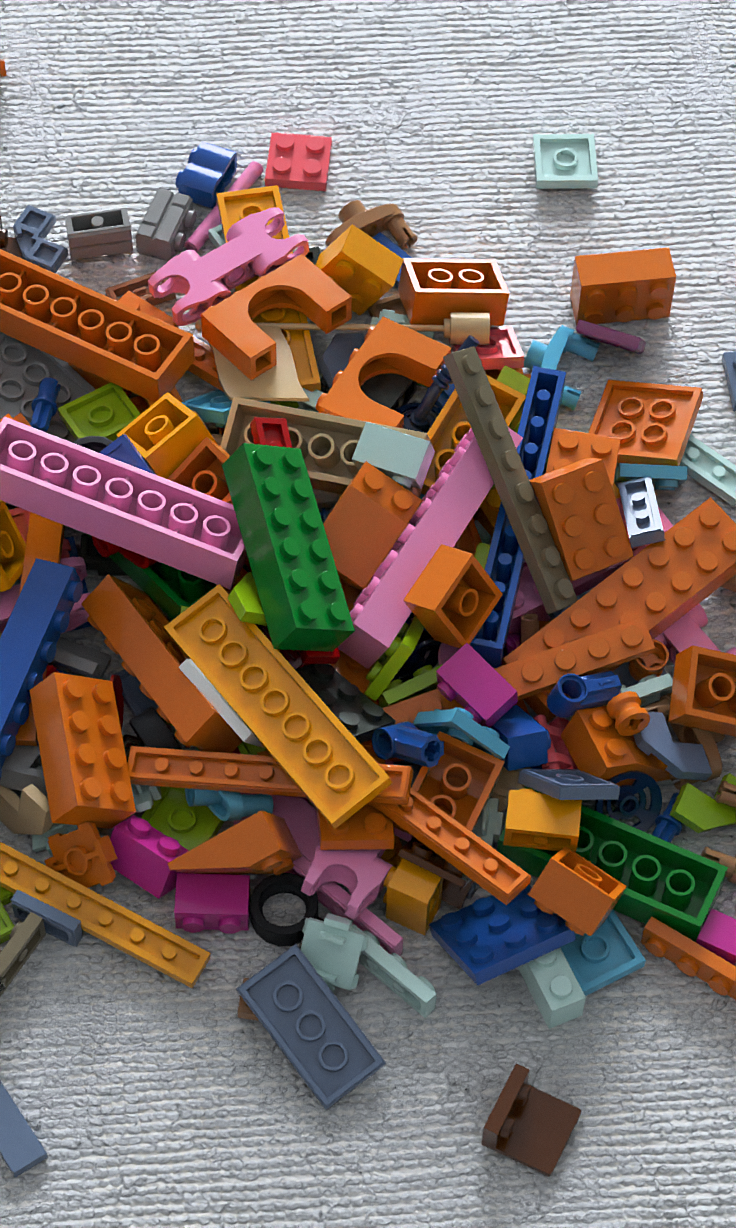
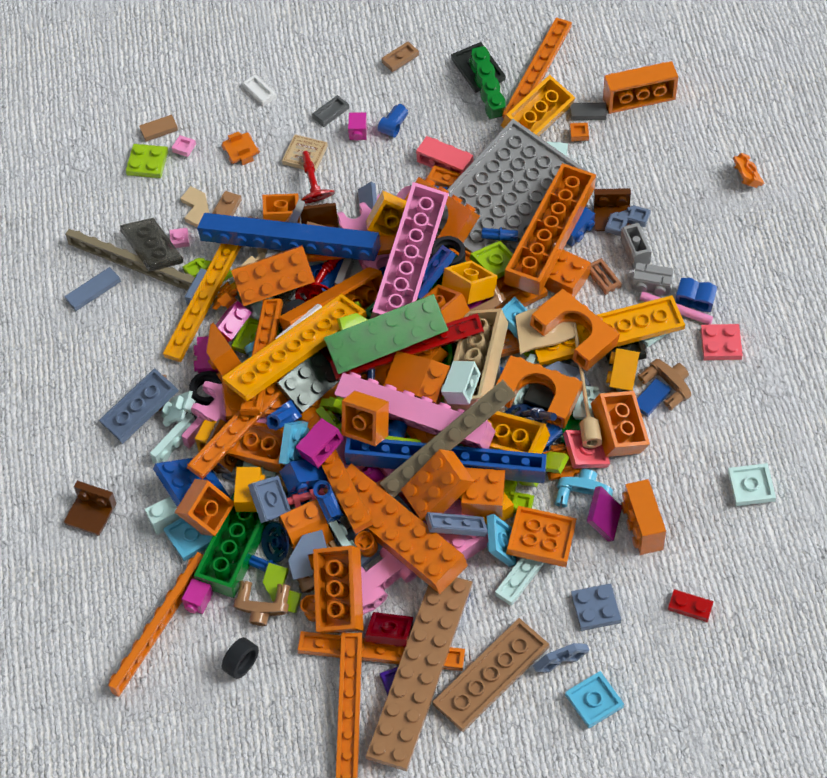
camera: 90 degrees right, 0 degrees up
bright pink piece [148,207,309,326] -> none
orange wheel [606,691,650,736] -> none

